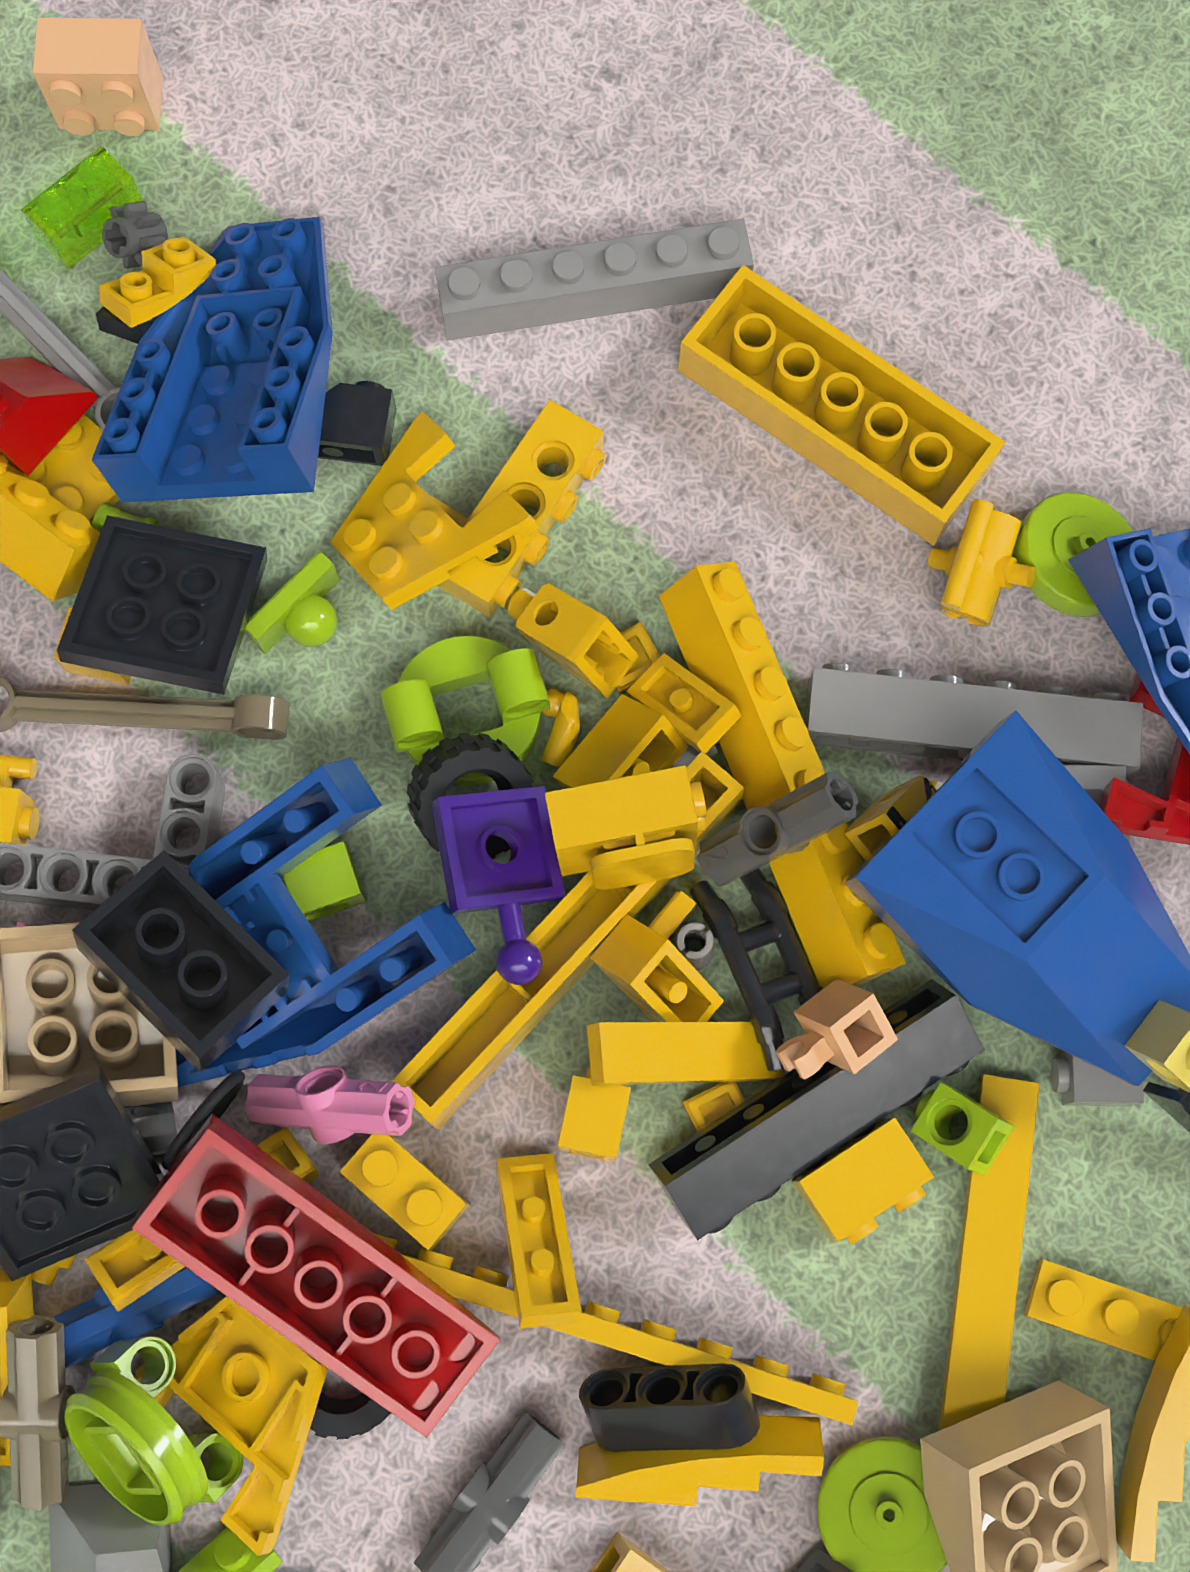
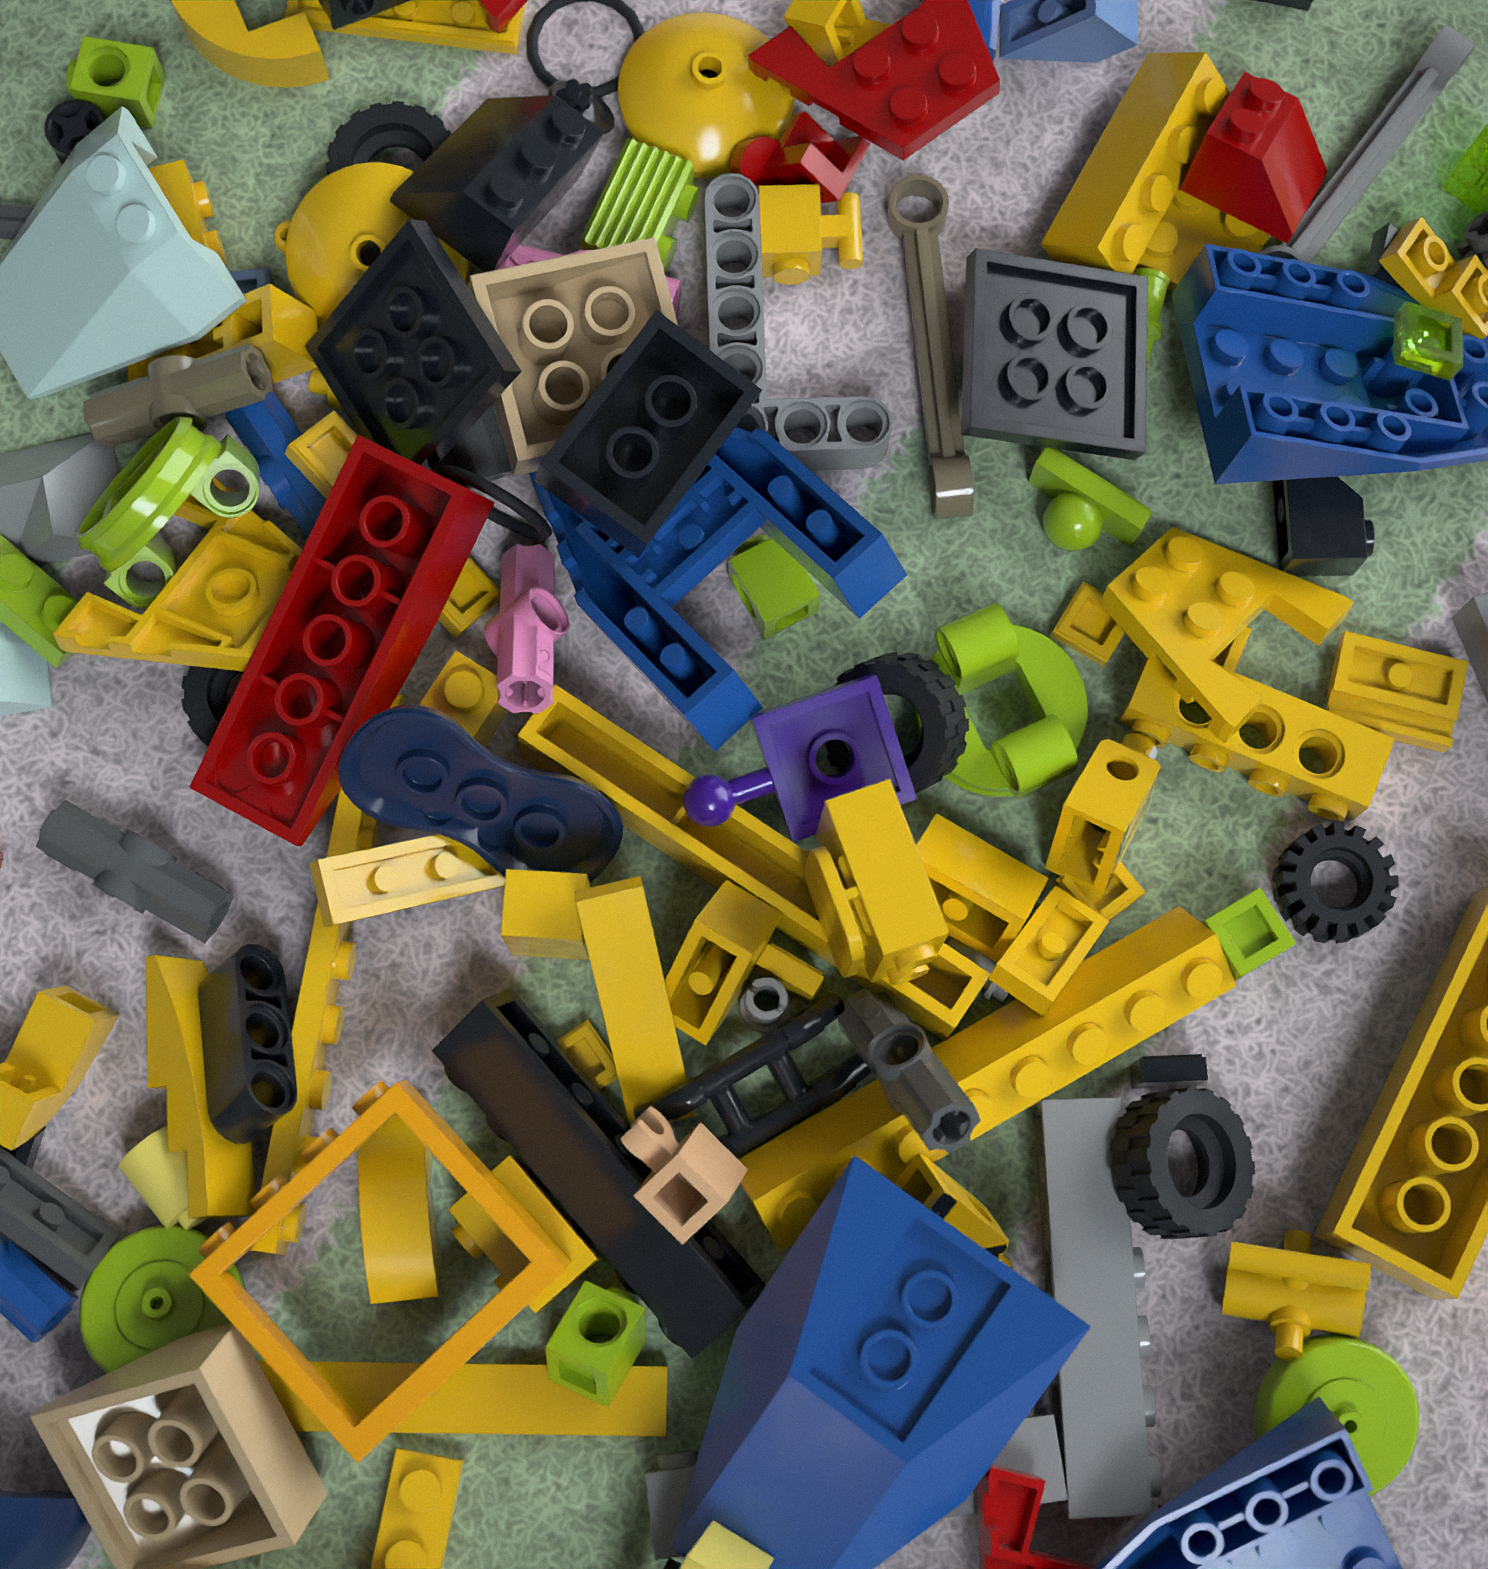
camera: 80 degrees right, 0 degrees up
yellow arm [541,688,580,768] -> none
none -> light yellow brick [118,1126,208,1231]
none -> light orange window [189,1080,571,1464]
none -> dark blue plate [338,705,623,883]
none -> yellow brick [358,1114,441,1304]
none -> yellow tile [1050,581,1125,667]
none -> black tyre [1110,1087,1255,1239]
none -> black tile [1130,1054,1208,1089]
none -> lime brick [1202,887,1297,981]
none -> black tyre [1272,822,1399,944]
none -> yellow plate [1326,631,1469,753]
none -> clear neon green plate [1394,301,1463,381]

